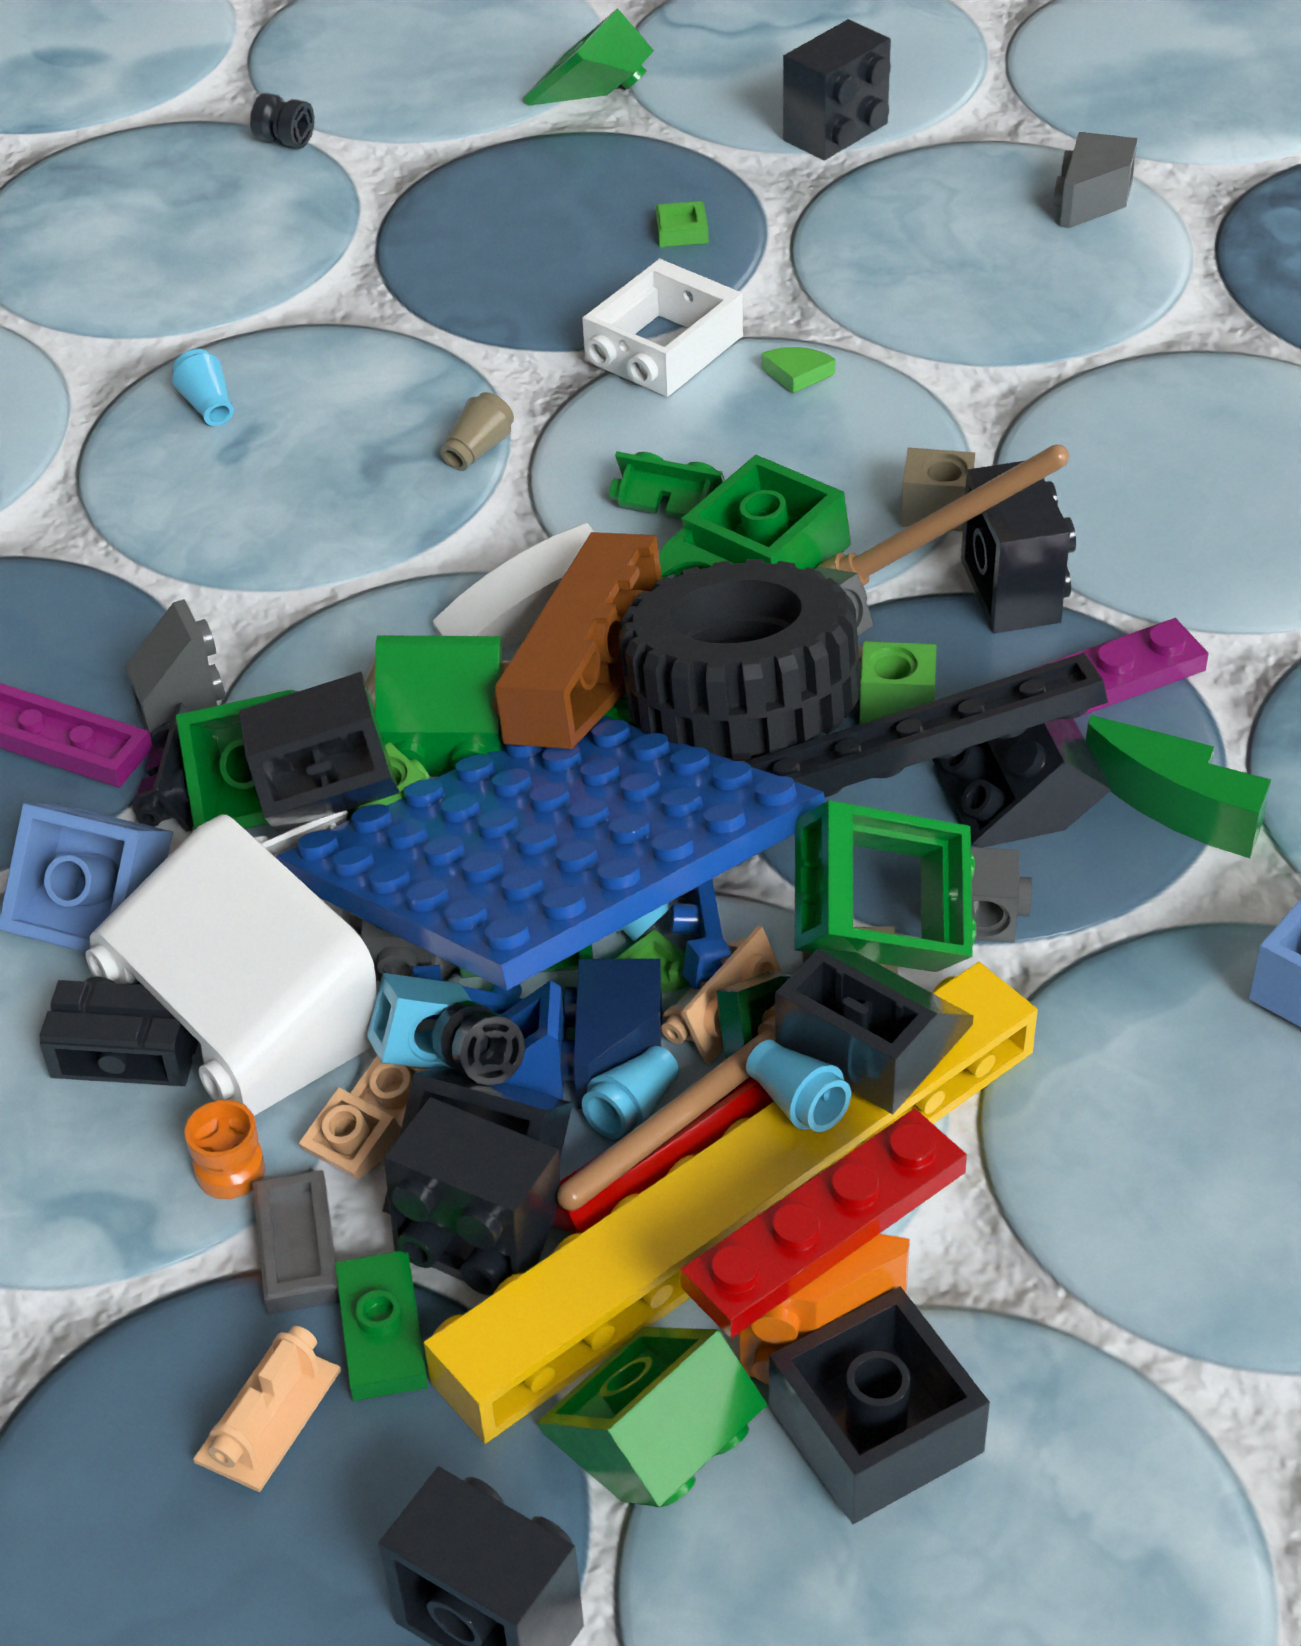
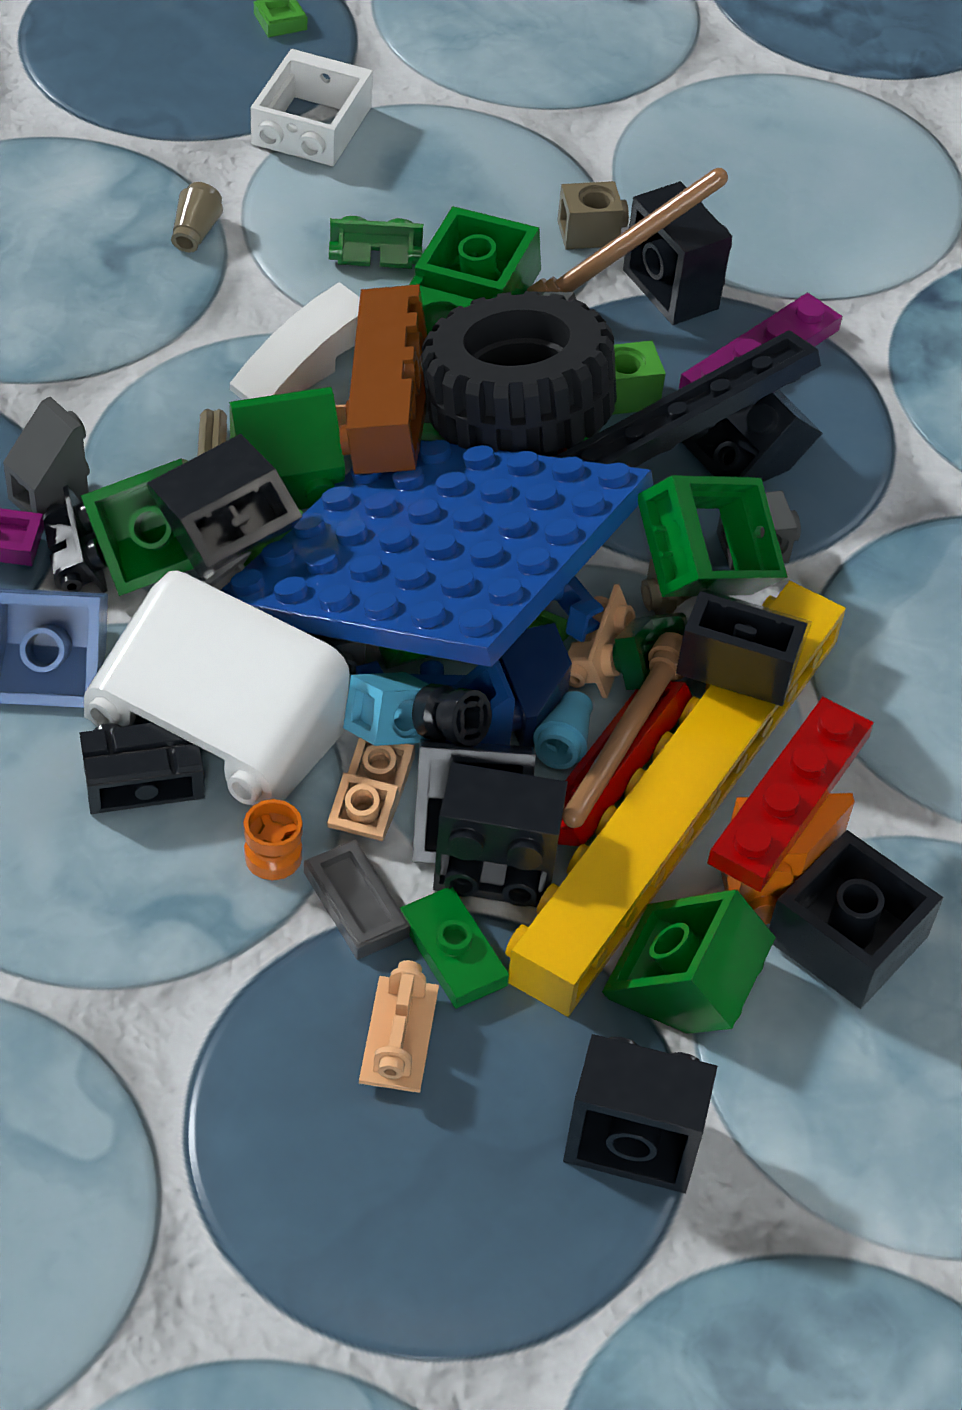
camera: 25 degrees left, 5 degrees up
medium azure cone [746,1040,851,1132] -> none
bright green tile [761,347,835,393] -> none
green slope [1086,715,1271,858] -> none

